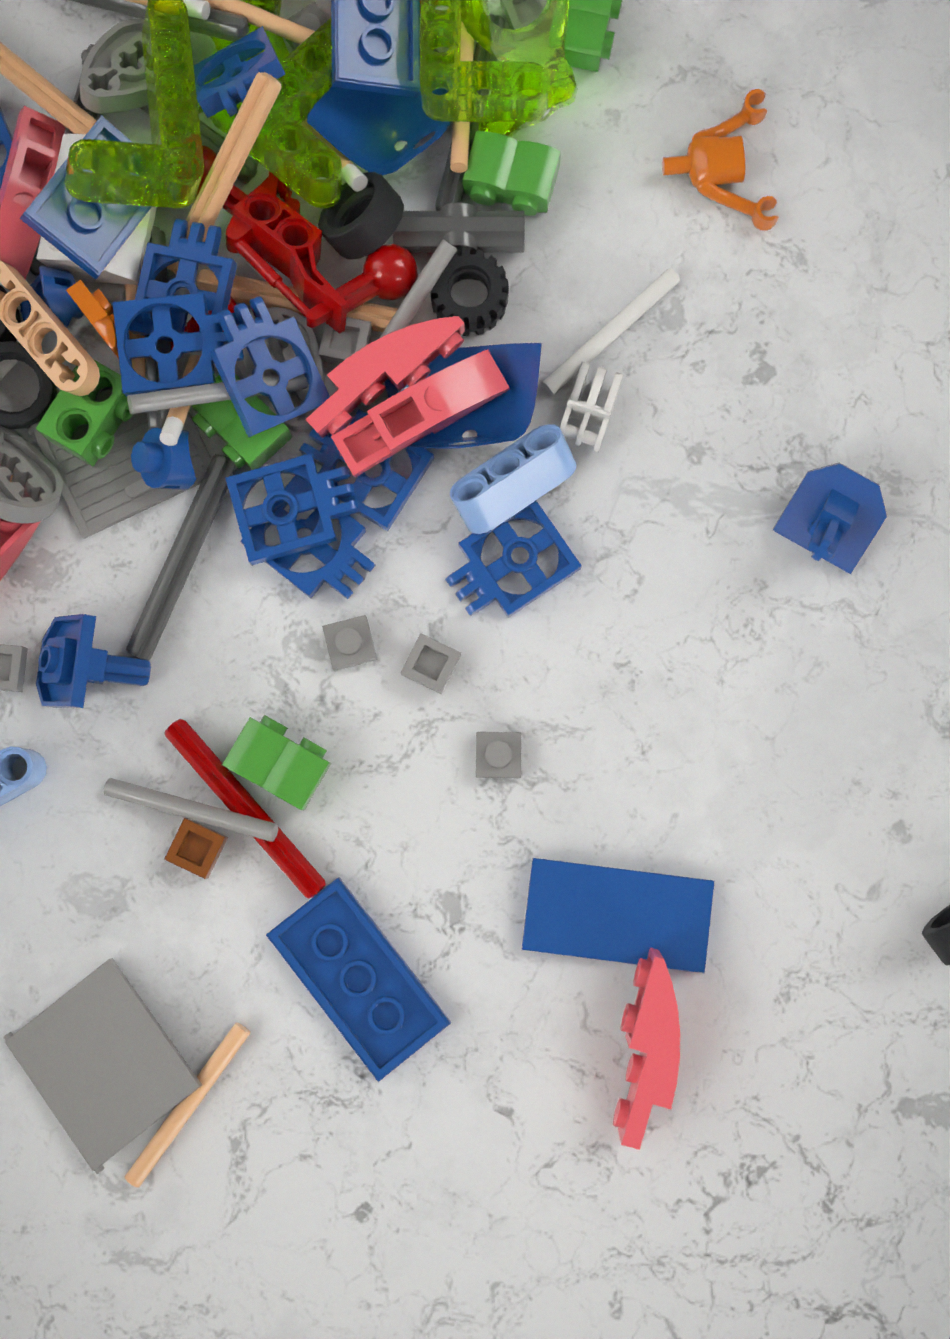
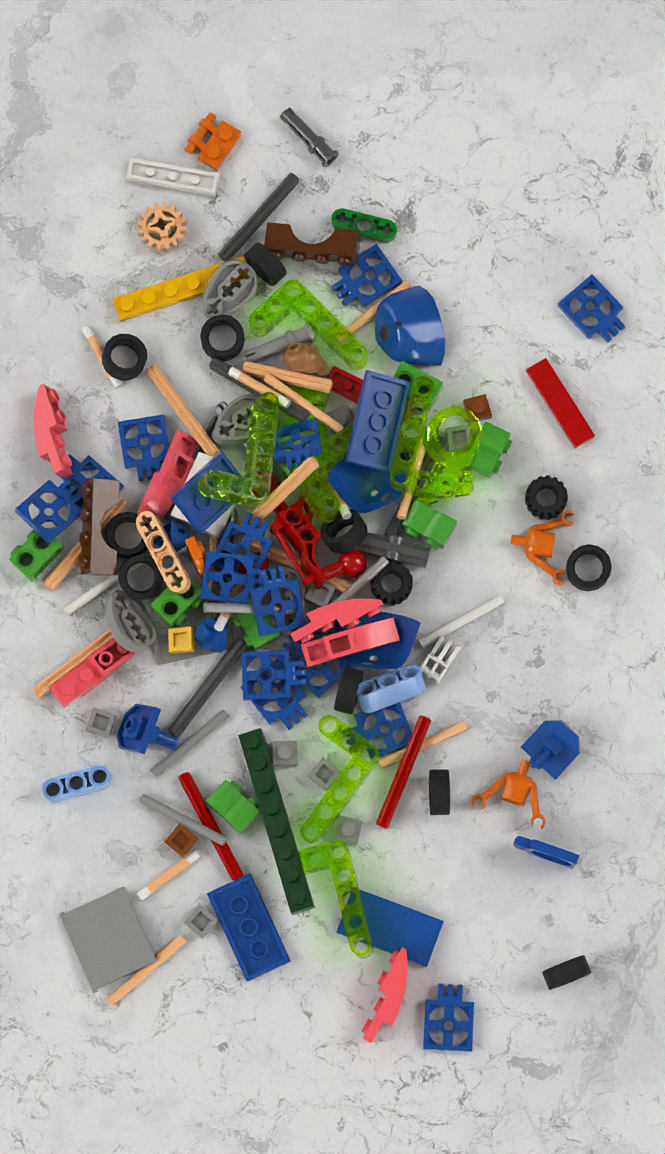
camera: 10 degrees right, 5 degrees down
none -> light nougat bar [137,850,200,901]
none -> light grey bar [150,709,230,778]
none -> yellow plate [168,626,194,654]
none -> light grey plate [184,905,218,939]
none -> dark green plate [238,728,315,915]
none -> clear neon green beam [298,840,374,959]
none -> clear neon green beam [300,715,380,844]
none -> black tyre [334,667,363,715]
none -> red axle [376,715,431,828]
none -> light nougat bar [378,721,468,769]
none -> blue piece [423,983,474,1052]
none -> black tyre [429,769,450,815]
none -> orange piece [471,759,546,829]
none -> blue piece [513,836,580,869]
none -> black tyre [525,475,568,520]
none -> black tyre [566,544,612,591]

